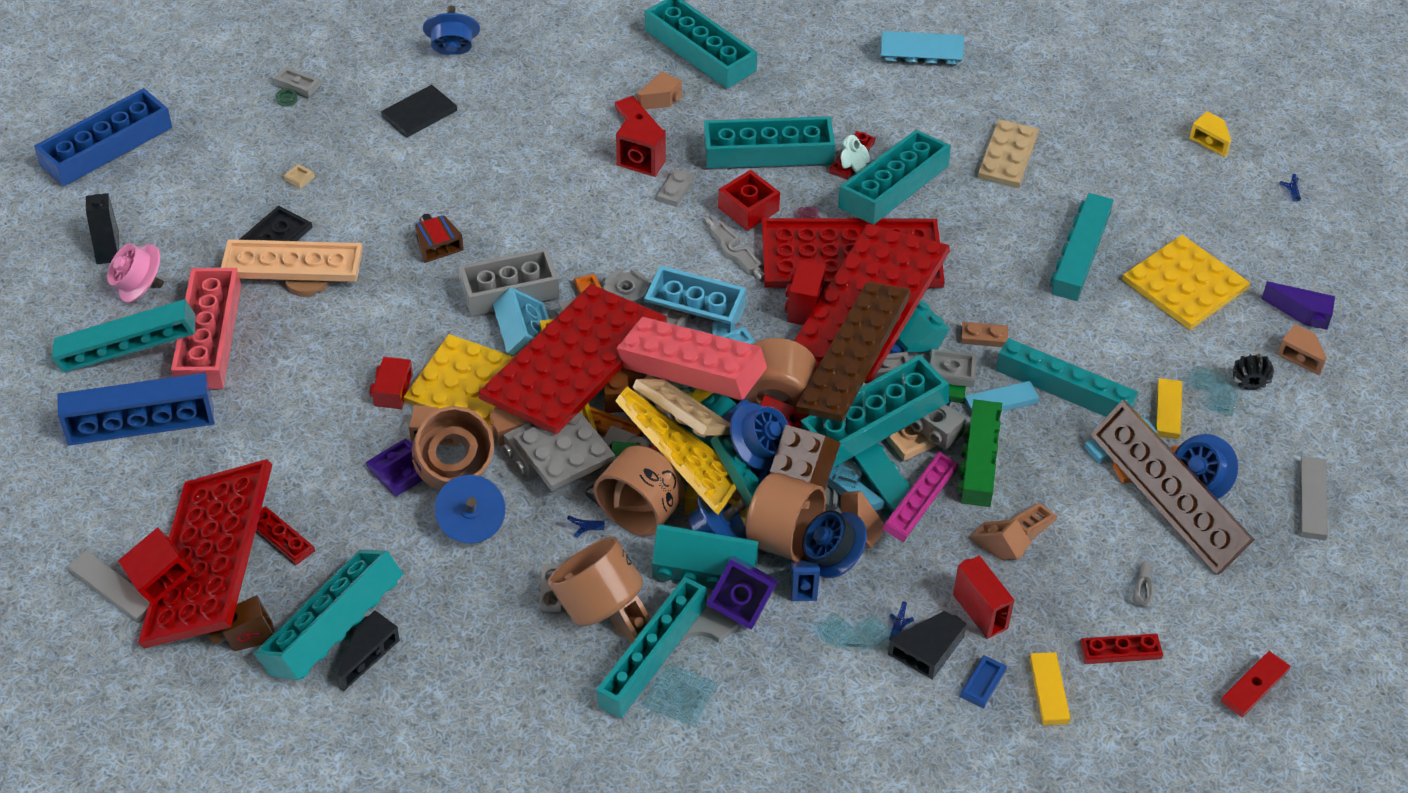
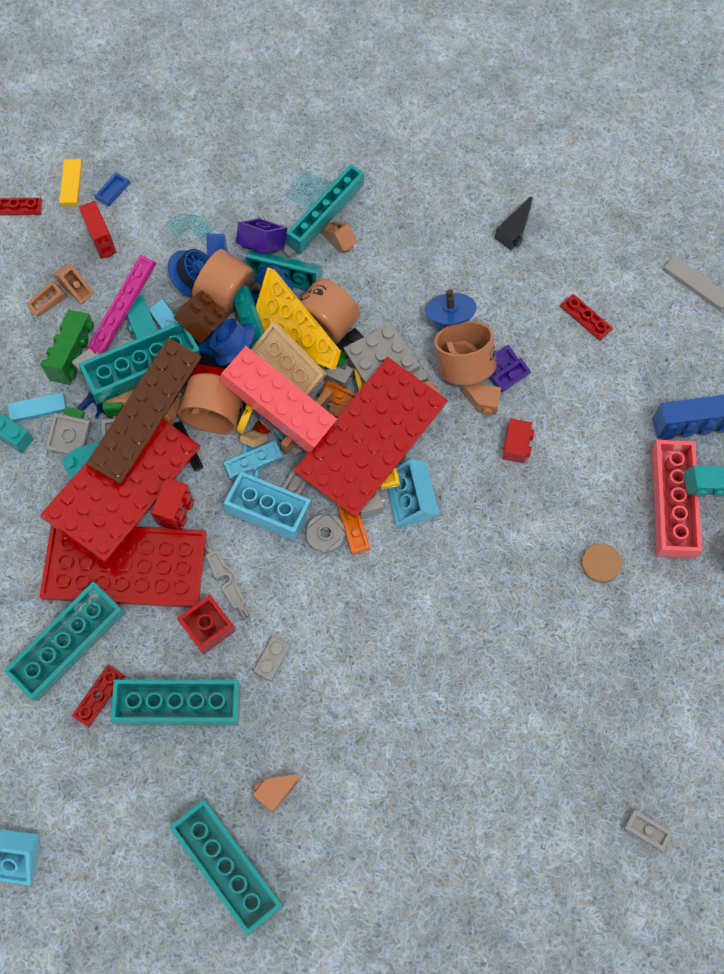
camera: 175 degrees left, 20 degrees up
red brick [118,527,193,605] -> none
red plate [138,459,273,649] -> none
reddish brown torso [209,595,275,651] -> none
light nougat plate [221,239,363,282] -> none
black tile [239,205,313,241] -> none
teal brick [253,550,404,680] -> none
clear green tile [276,88,298,107] -> none
tan tile [283,164,315,189] -> none
black tile [381,84,457,138] -> none
yellow plate [404,334,514,425] -> none
reddish brown torso [415,214,464,263] -> none
blue piece [423,6,480,55] -> none
light grey brick [459,248,559,316] -> none
light grey leg [540,564,563,613] -> none
nougat piece [547,537,643,626] -> none
clear blue bar [567,515,605,538] -> none
red tile [615,95,661,129] -> none
red brick [616,118,666,177] -> none
clear pink plate [797,206,820,218] -> none
light aqua plate [841,135,870,174] -> none
nougat slope [841,491,884,549] -> none
black slope [888,611,967,680] -> none
clear blue bar [889,601,914,640] -> none
nougat plate [961,322,1008,347] -> none

